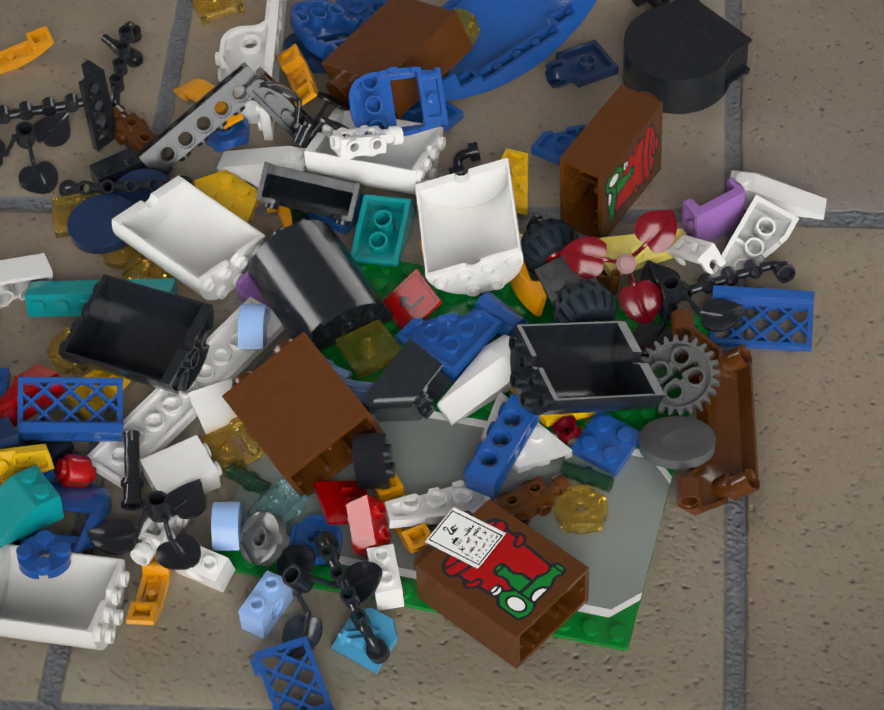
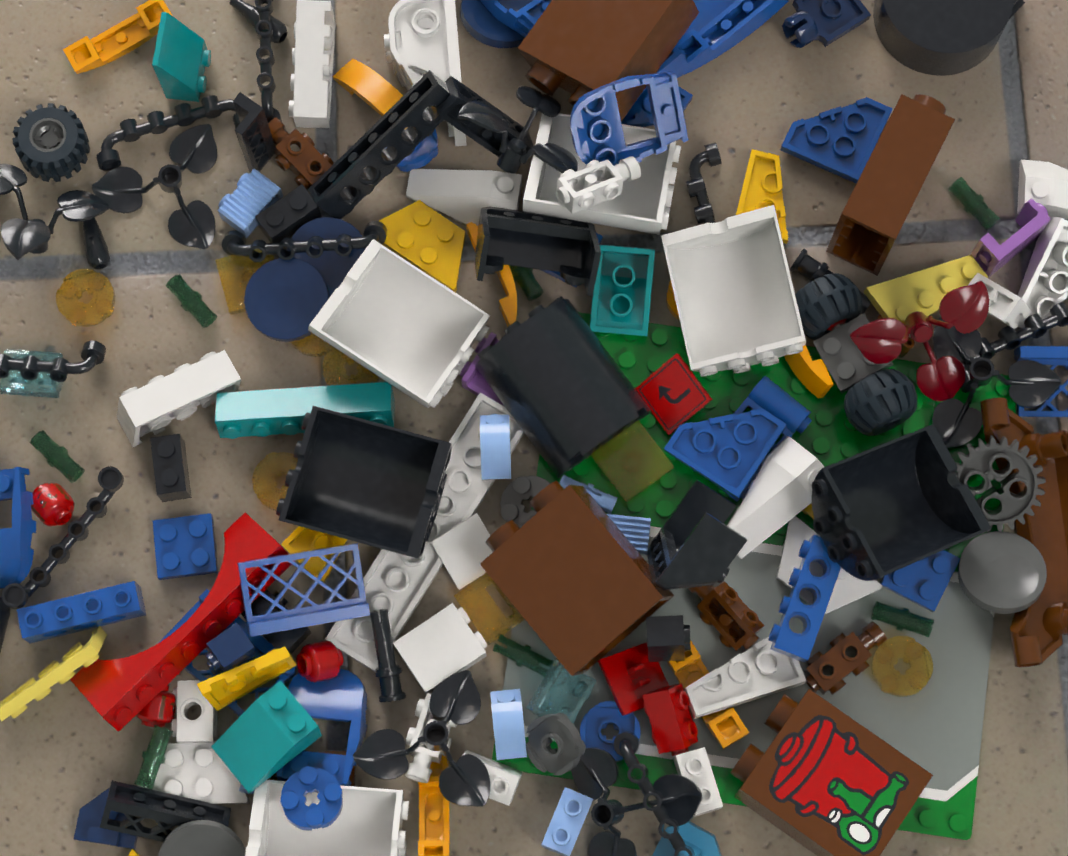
camera: 10 degrees left, 25 degrees up
light orange slope [277,44,318,107] -> none
white sticker [425,507,506,569] -> none
none -> teal slope [152,12,211,102]
none -> clear green pin [166,274,217,328]
none -> light blue brick [218,168,283,238]
none -> white wedge [289,0,336,128]
none -> reddish brown brick [688,581,764,651]
none -> clear green pin [948,177,1000,231]

